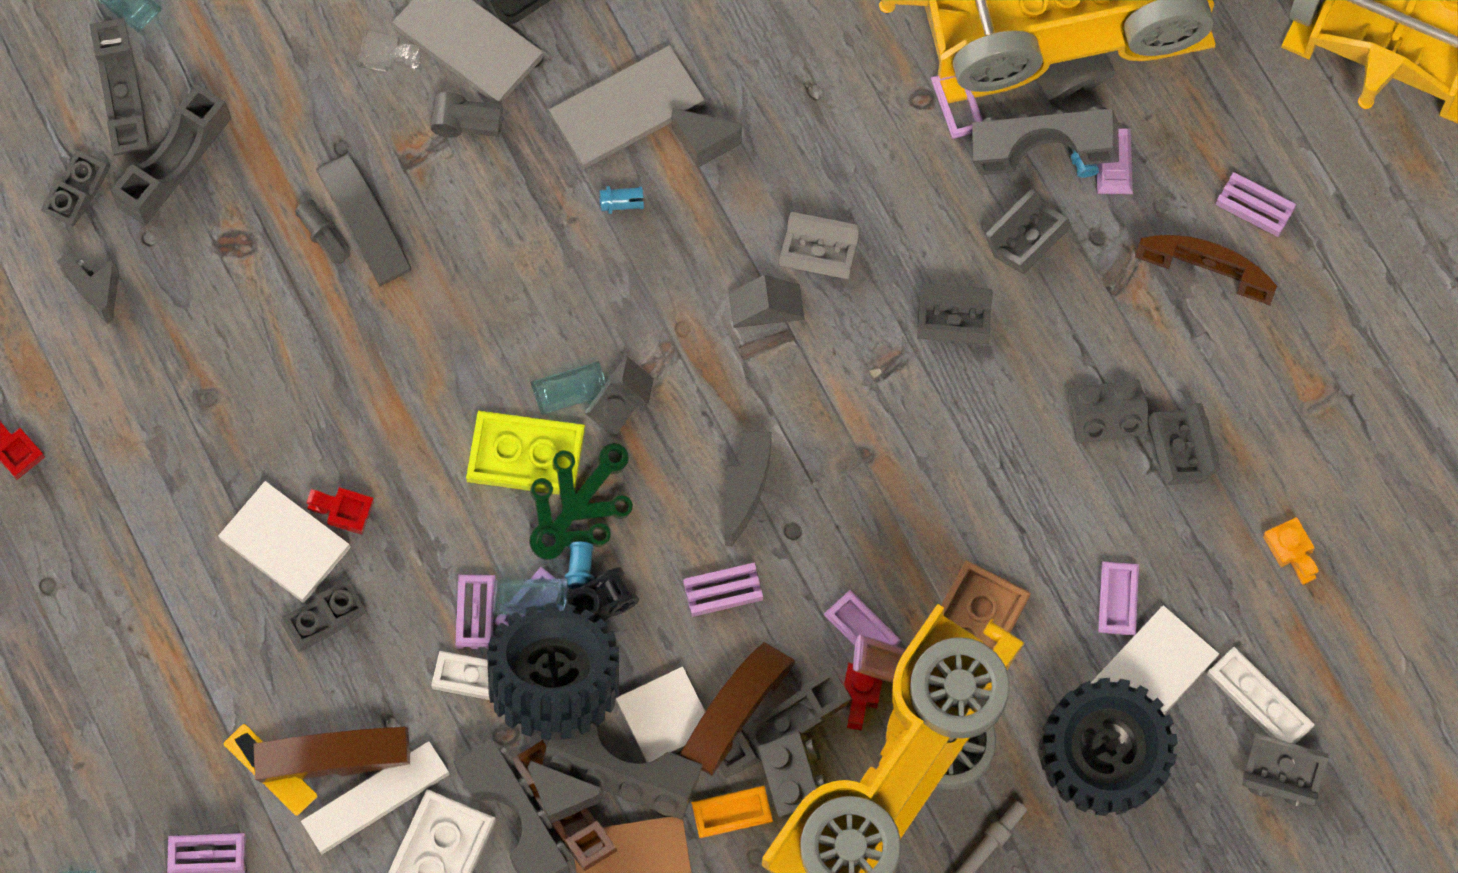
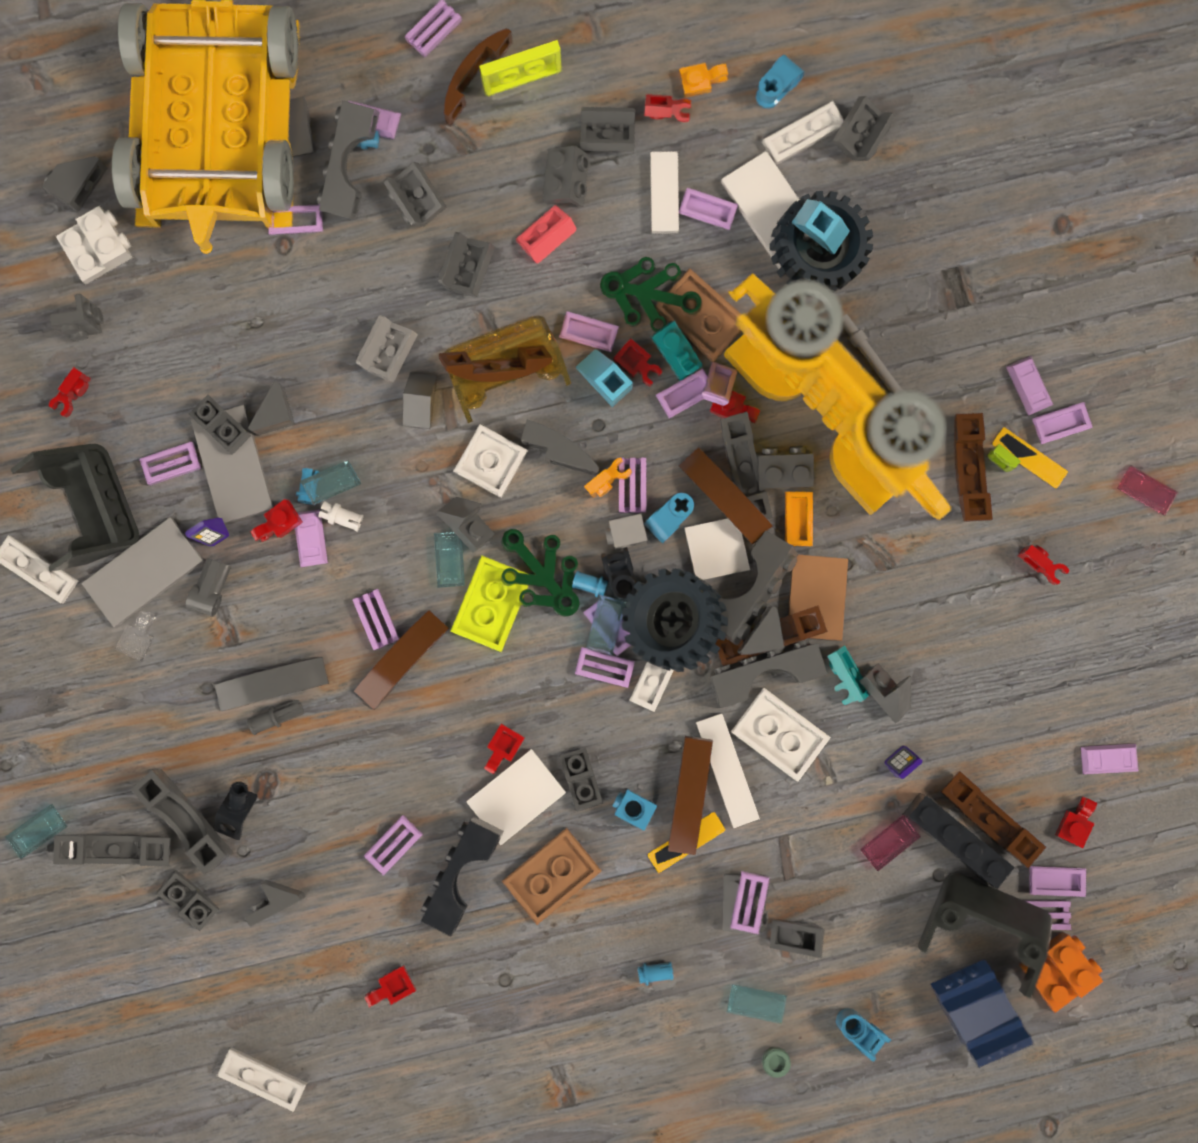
camera: 80 degrees left, 15 degrees up
none -> lavender tile [140,442,202,486]
none -> dark purple slope [185,517,229,546]
none -> dark grey slope [189,395,251,455]
none -> black bracket [214,781,258,840]
none -> red plate [250,499,303,542]
none -> lavender tile [295,509,328,567]
none -> clear light blue tile [300,461,361,505]
none -> white pin [318,501,364,532]
none -> lavender tile [353,589,400,650]
none -> reddish brown slope [354,610,449,710]
none -> lavender tile [364,815,423,876]
none -> black arch [421,816,504,937]
none -> reddish brown slope [439,345,552,382]
none -> clear yellow windscreen [444,316,572,423]
none -> white tile [453,424,528,499]
none -> neon yellow tile [479,40,562,96]
none -> medium nougat tile [502,827,602,925]
none -> coral slope [515,205,576,264]
none -> lavender tile [559,311,619,352]
none -> medium azure slope [576,349,633,407]
none -> light orange plate [584,457,632,498]
none -> dark green plant [600,257,703,333]
none -> light grey brick [605,514,647,550]
none -> dark azure brick [612,788,657,831]
none -> red plate [613,338,662,387]
none -> dark azure pin [638,962,673,986]
none -> red plate [644,94,691,122]
none -> dark azure piece [644,493,694,544]
none -> white tile [650,152,679,234]
none -> teal plate [650,321,702,381]
none -> dark azure piece [756,54,805,109]
none -> medium azure slope [792,199,850,254]

